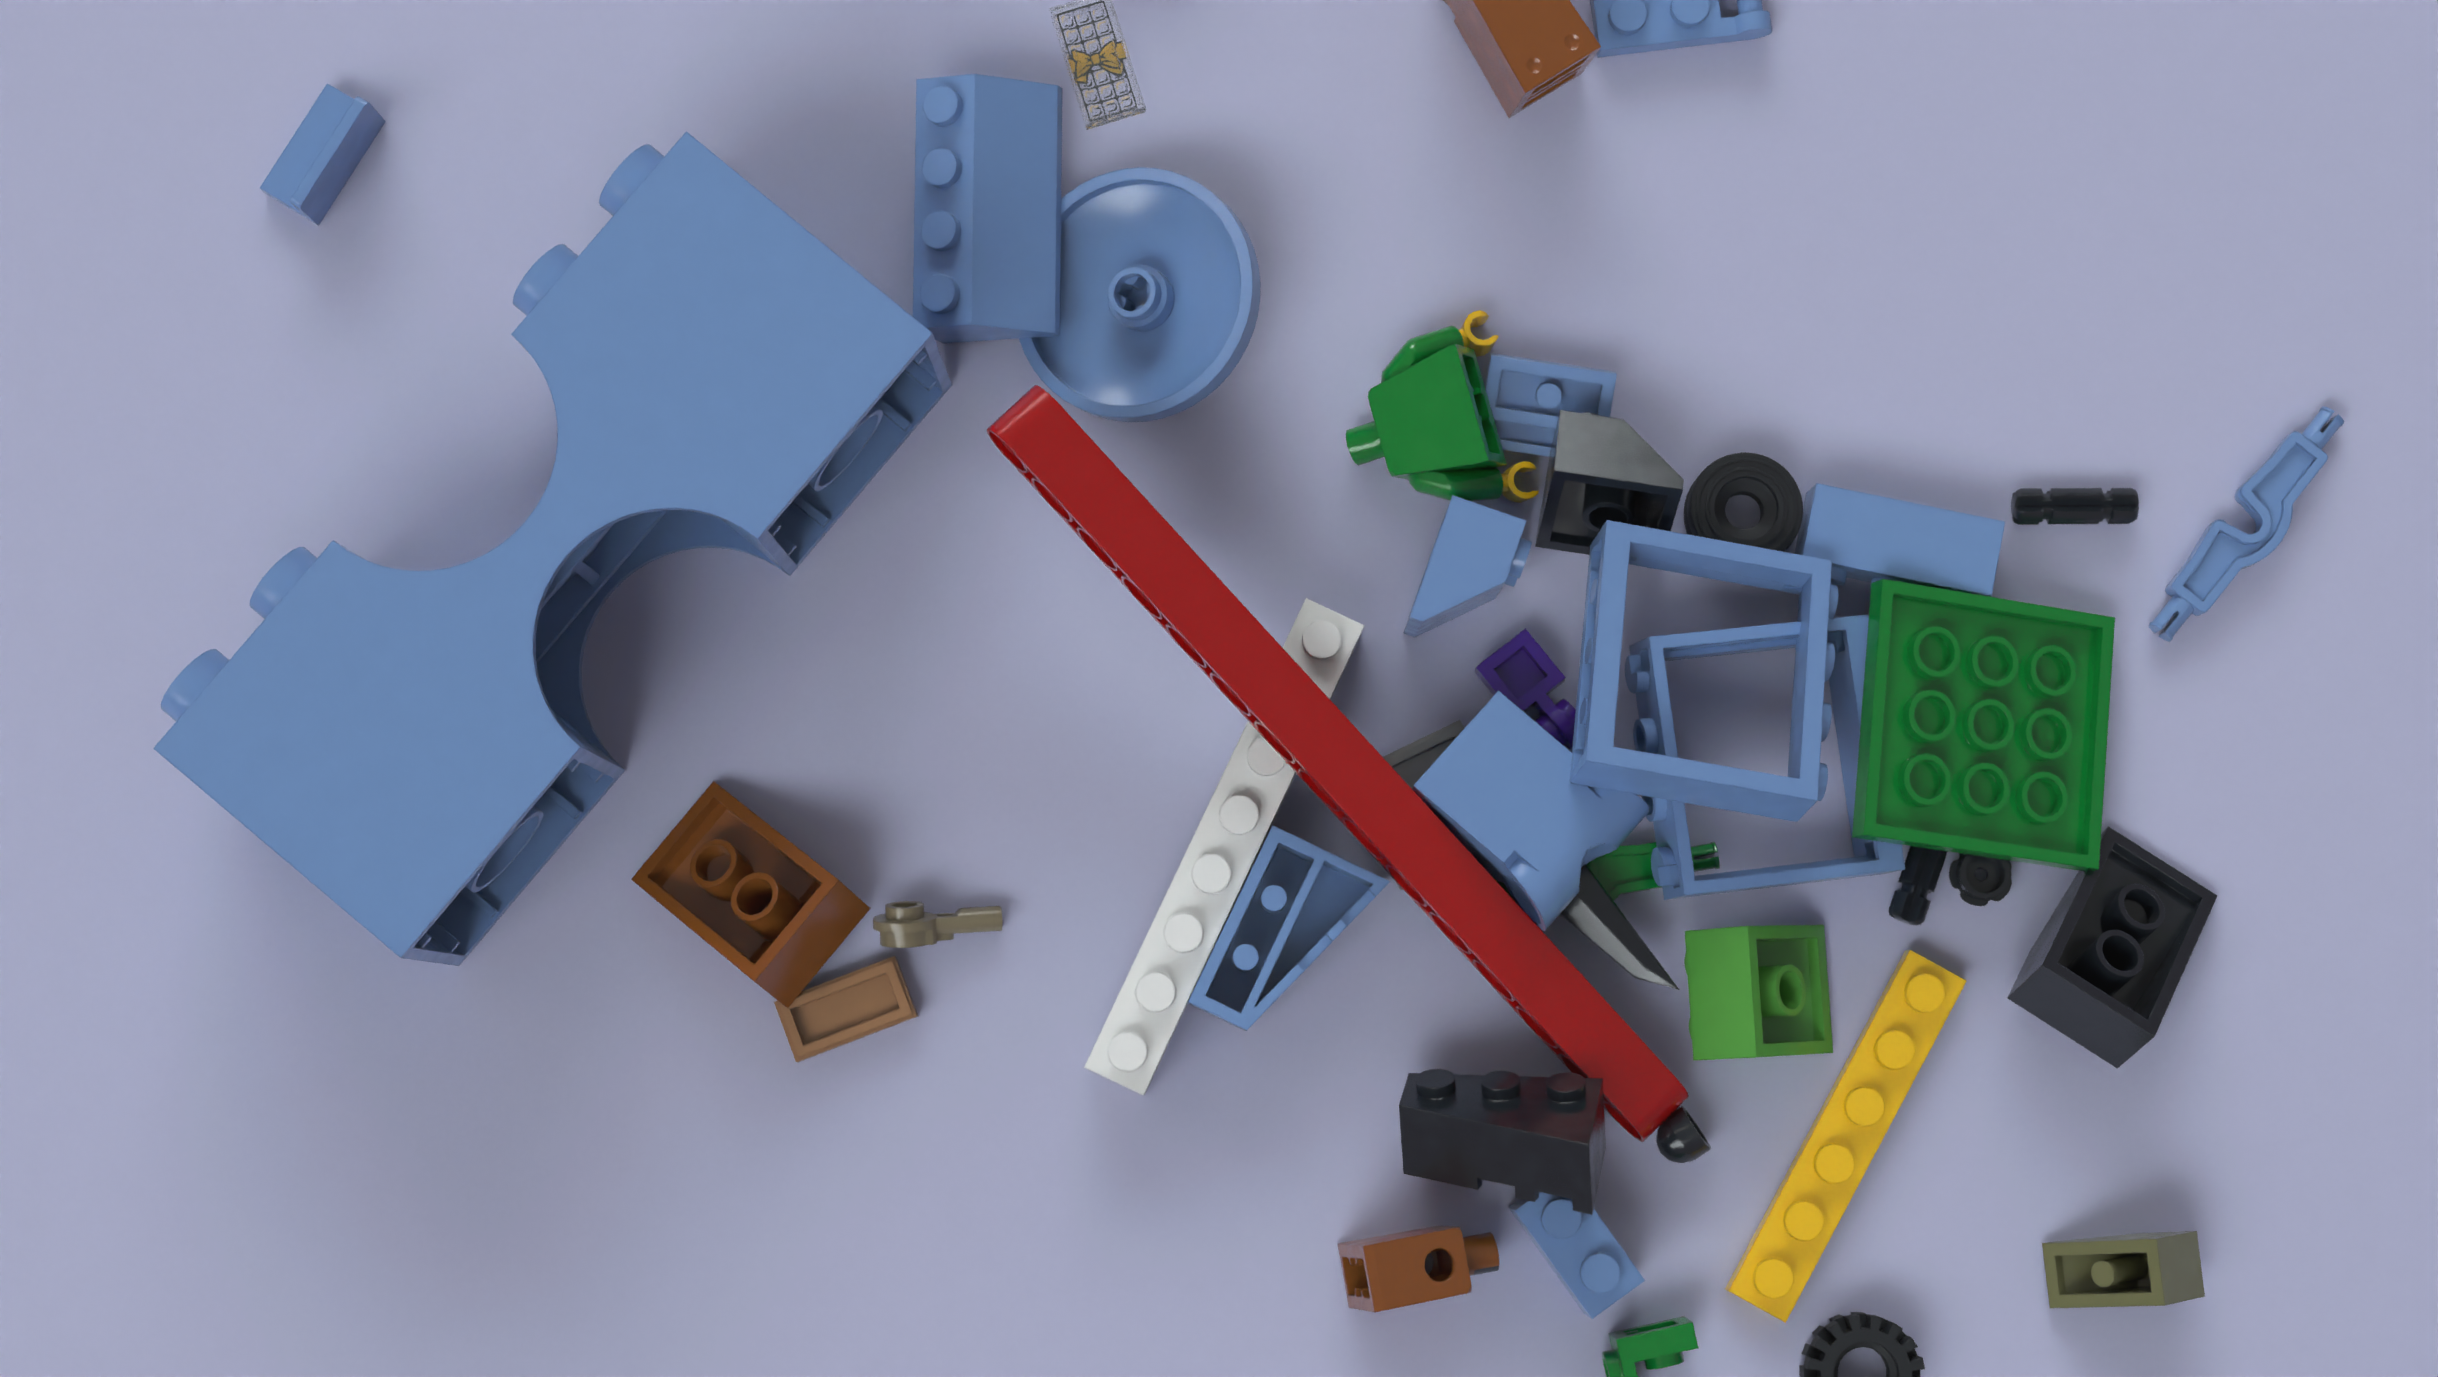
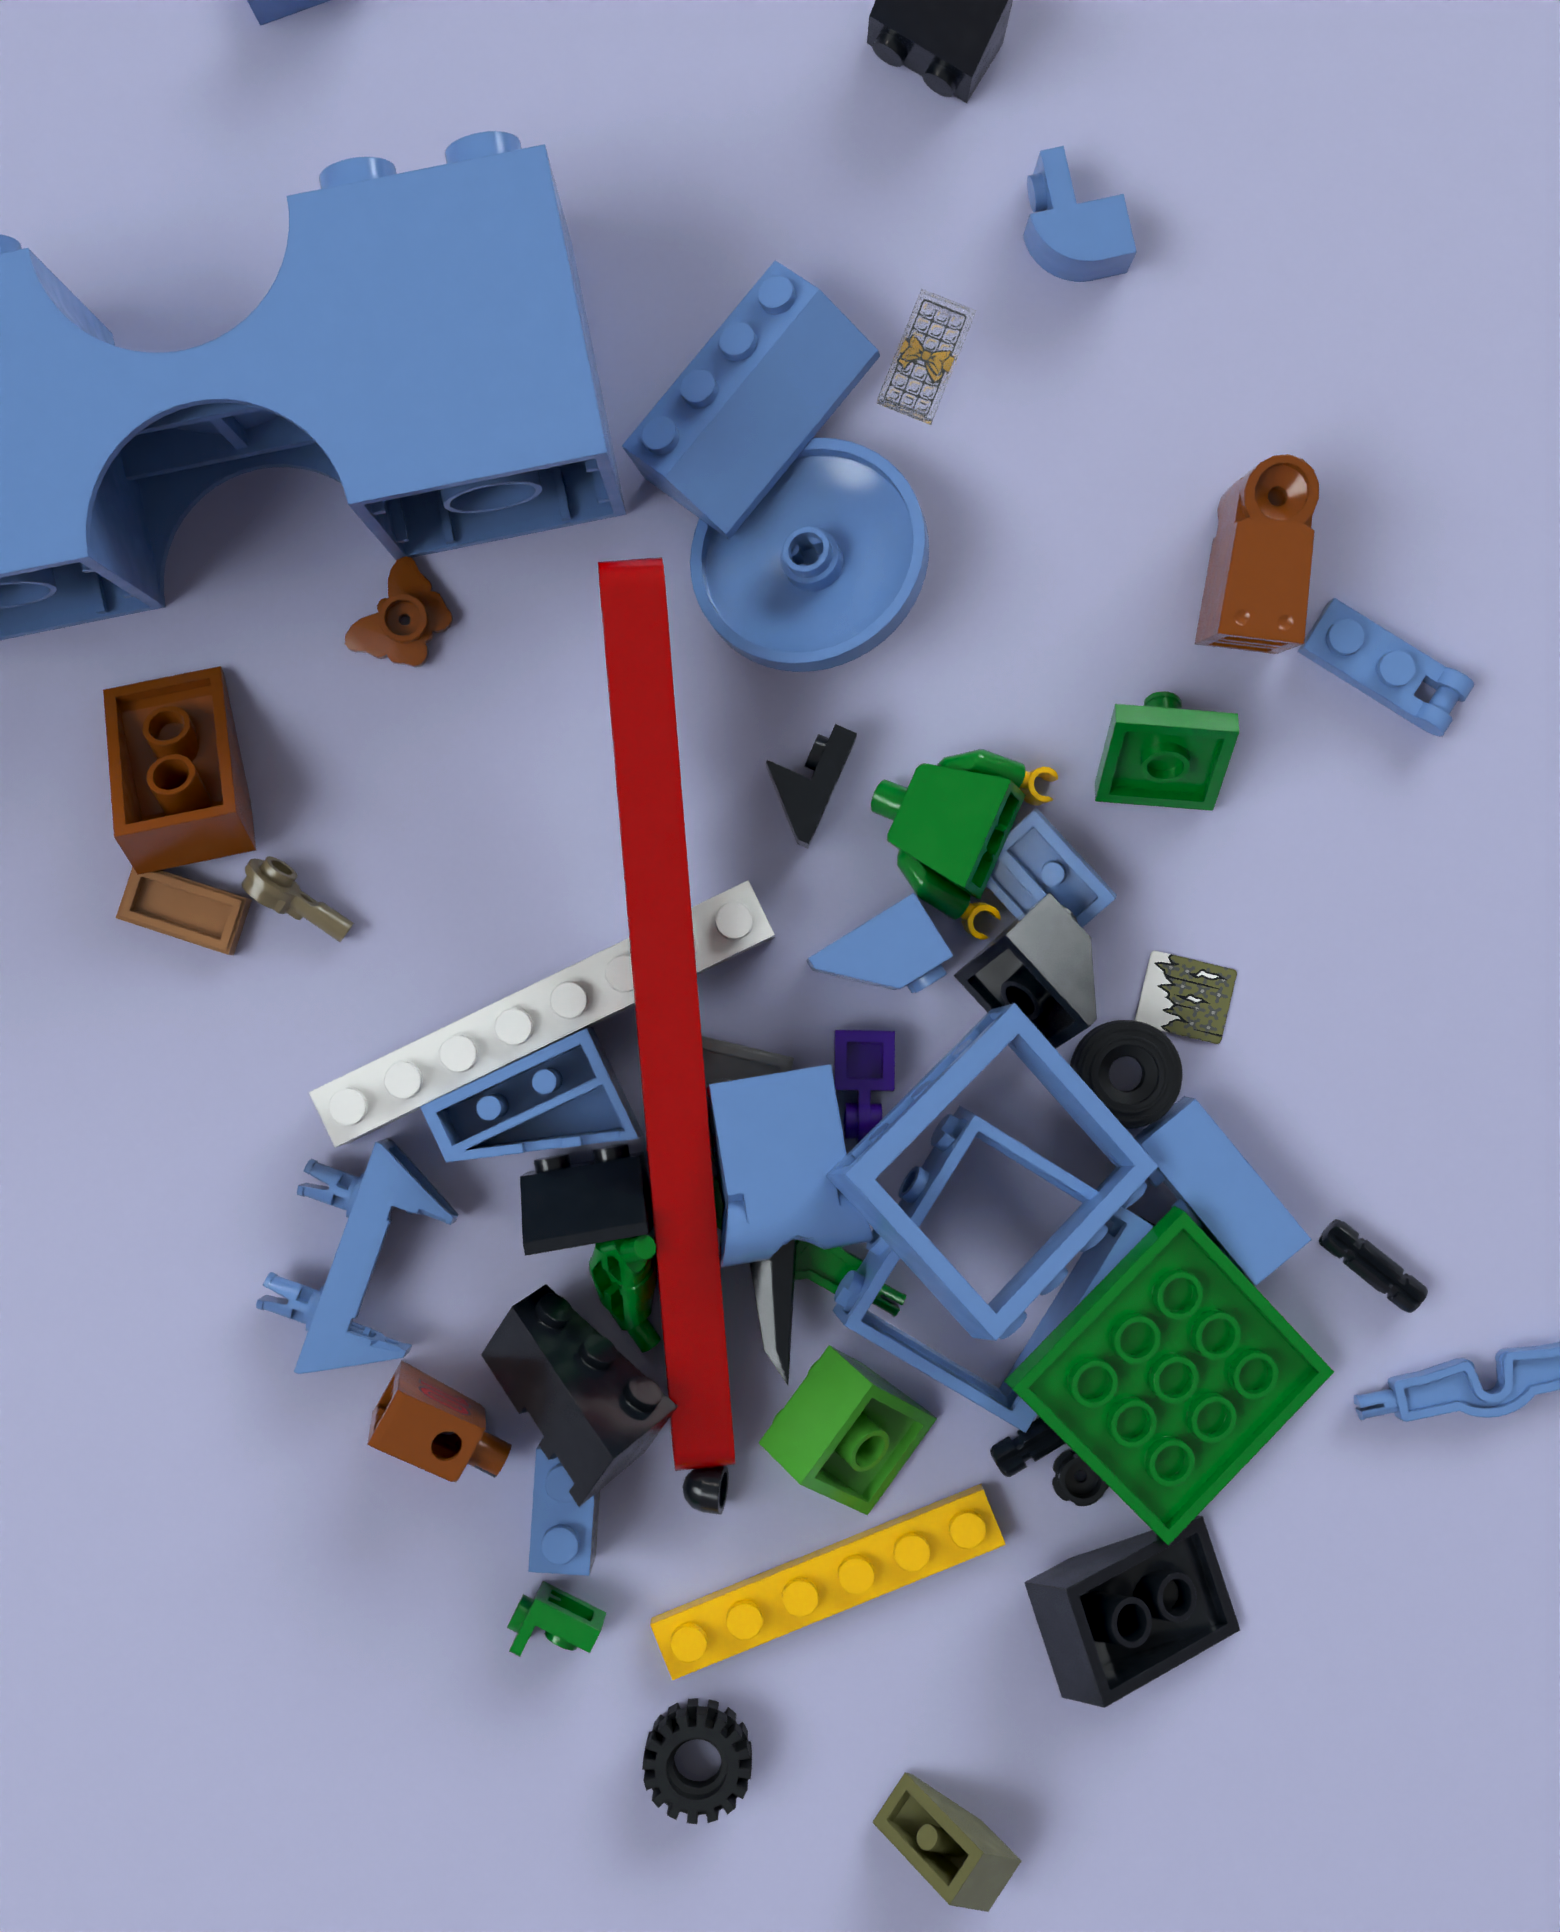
camera: 40 degrees right, 5 degrees up
none -> medium blue hose [256,1138,459,1374]
none -> dark orange animal [345,556,453,668]
none -> black slope [520,1144,654,1256]
none -> green piece [589,1235,661,1353]
none -> black slope [766,724,857,849]
none -> green tile [1095,691,1239,811]
none -> sticker [1135,951,1237,1044]

